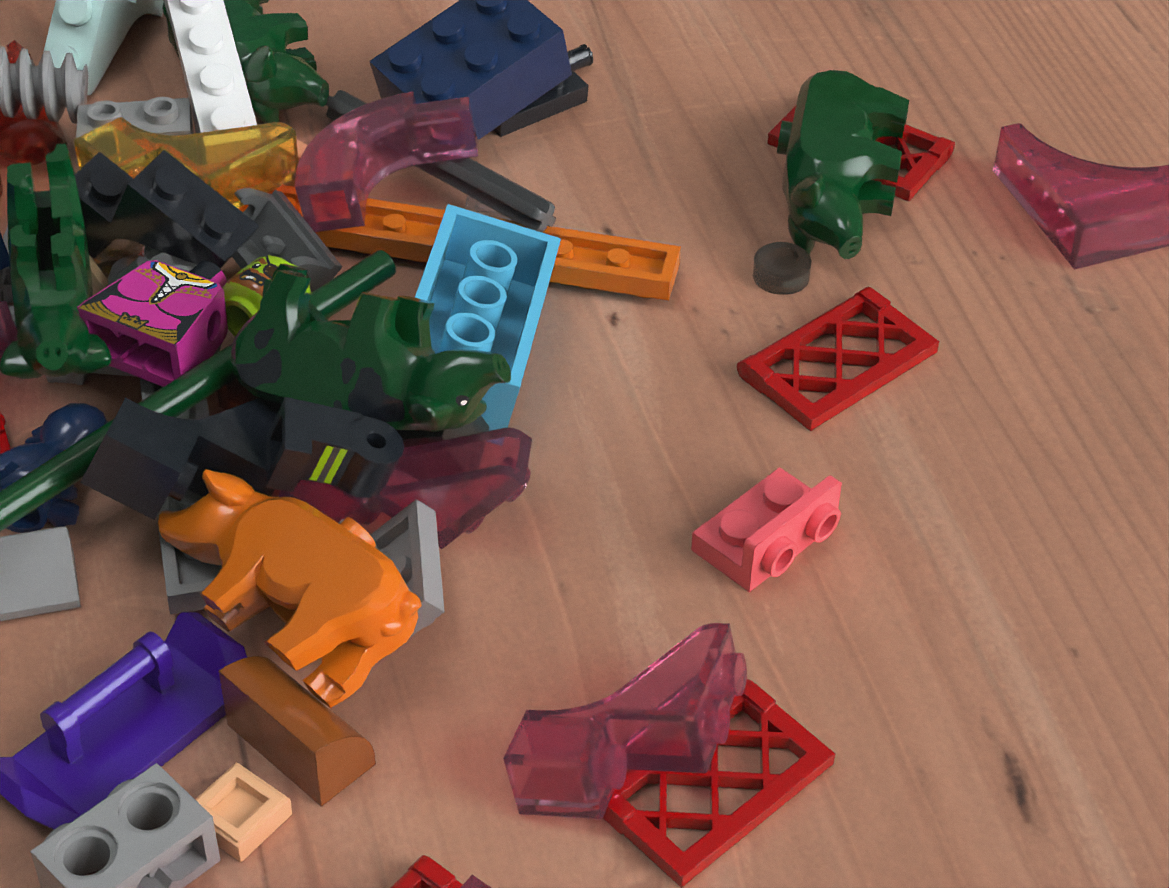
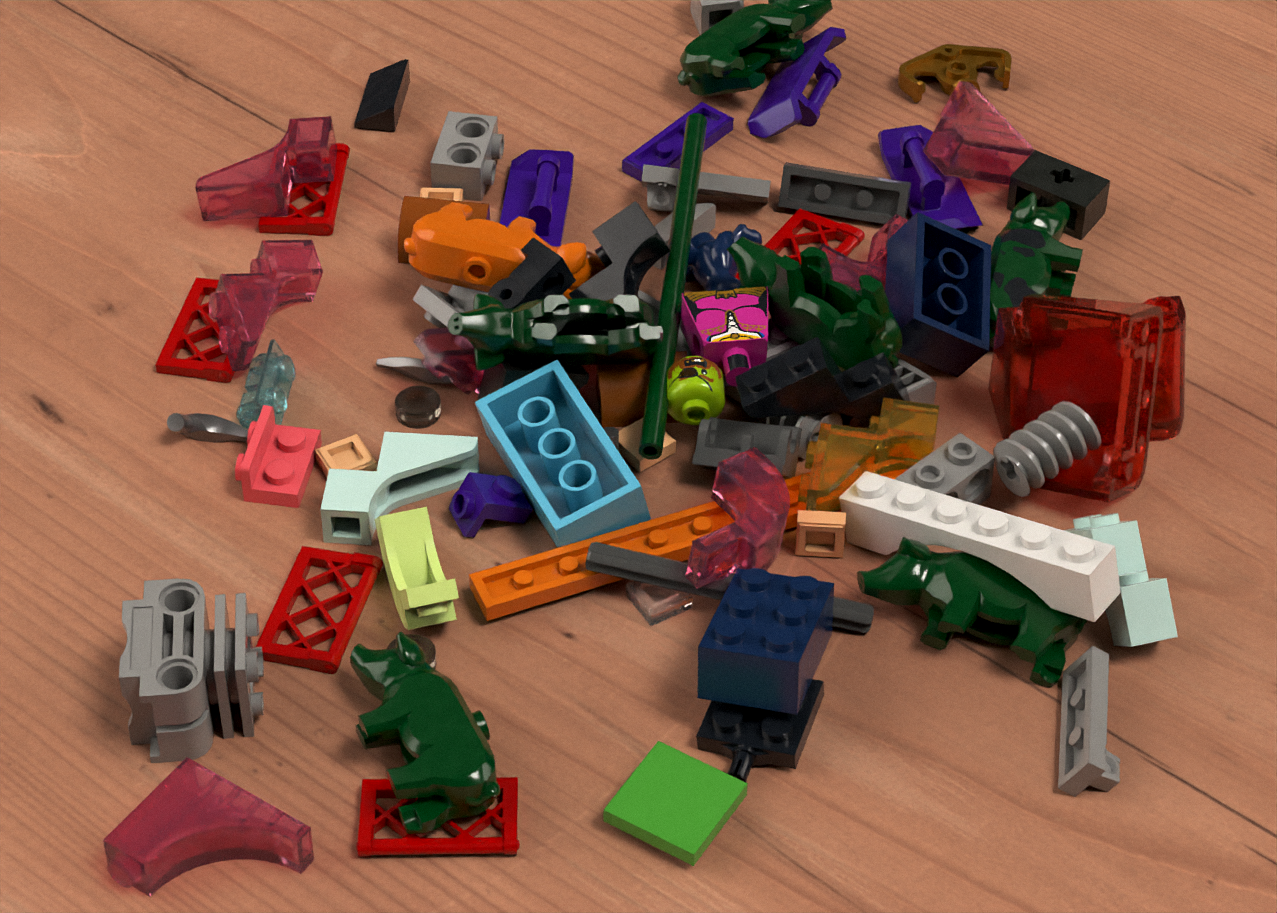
camera: 145 degrees right, 0 degrees up
none -> light grey piece [119,579,264,763]
none -> flat silver bar [167,413,248,443]
none -> clear light blue hinge [236,339,296,429]
none -> light nougat tile [315,434,377,477]
none -> light aqua arch [320,432,479,545]
none -> yellowish green arch [374,507,459,630]
none -> flat silver bar [376,353,464,384]
none -> clear smoke tile [395,386,441,429]
none -> dark purple bracket [449,472,533,538]
none -> bright green tile [603,741,748,866]

